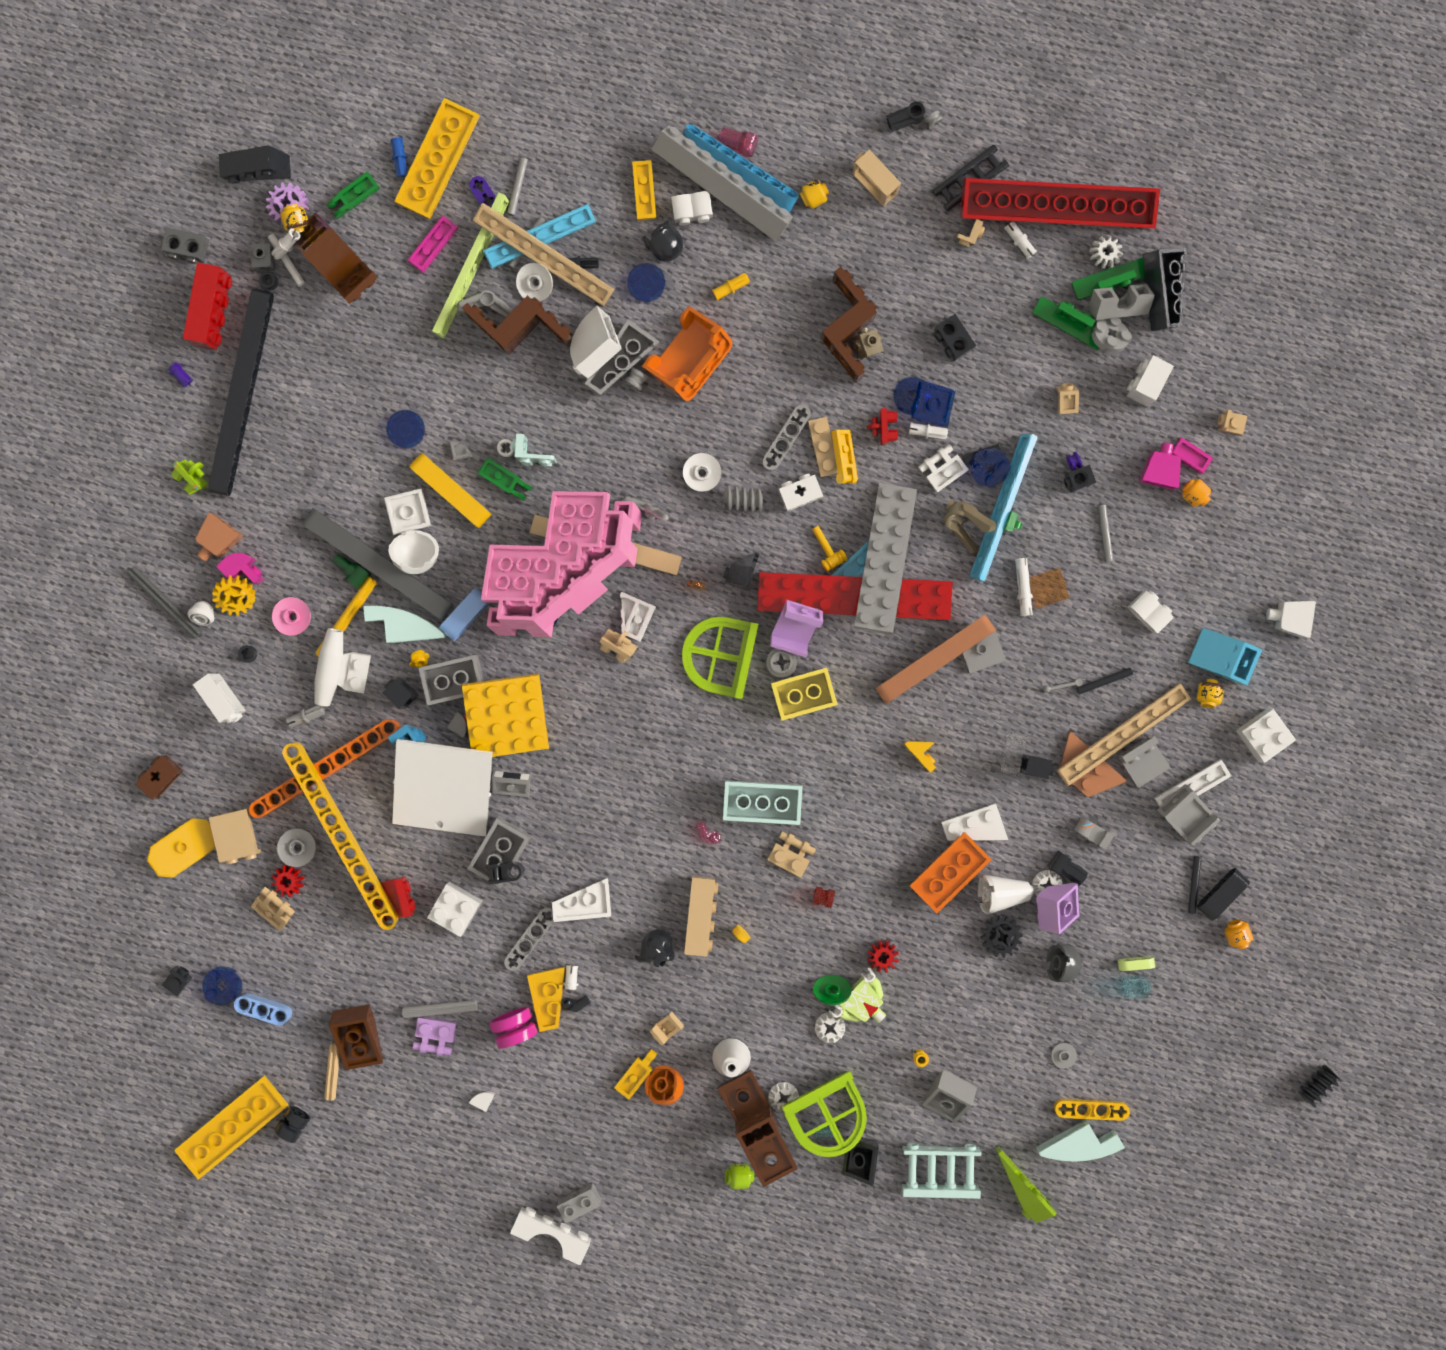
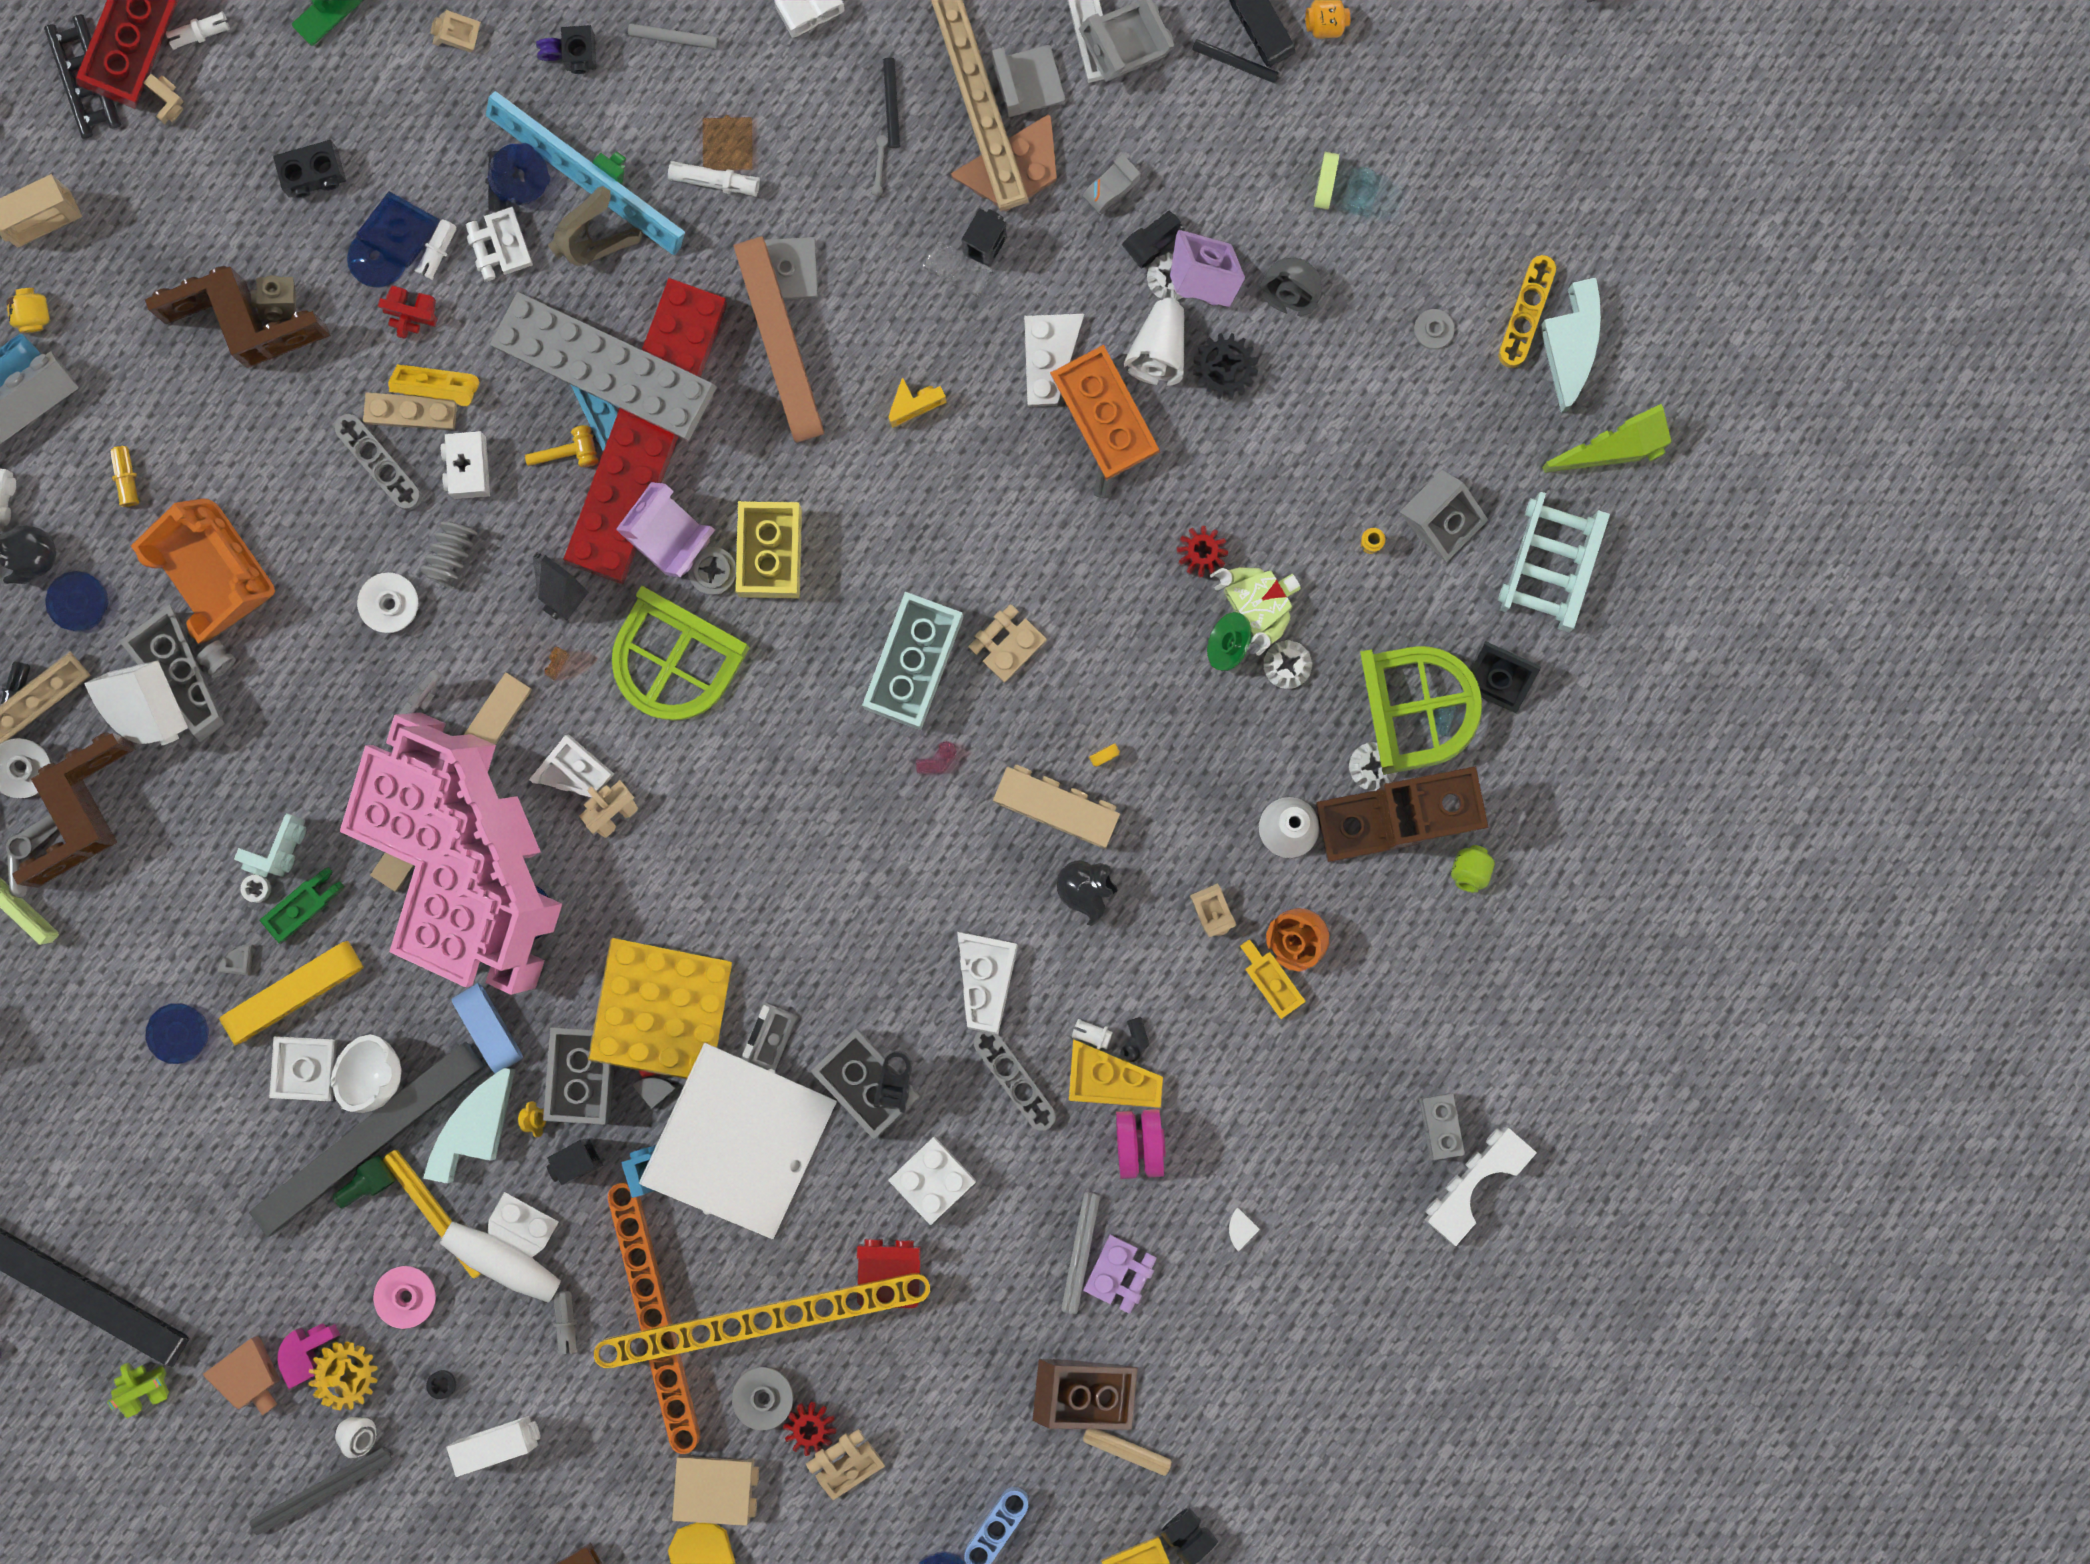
camera: 70 degrees left, 5 degrees down
clear red wheel [812,886,835,909] -> none

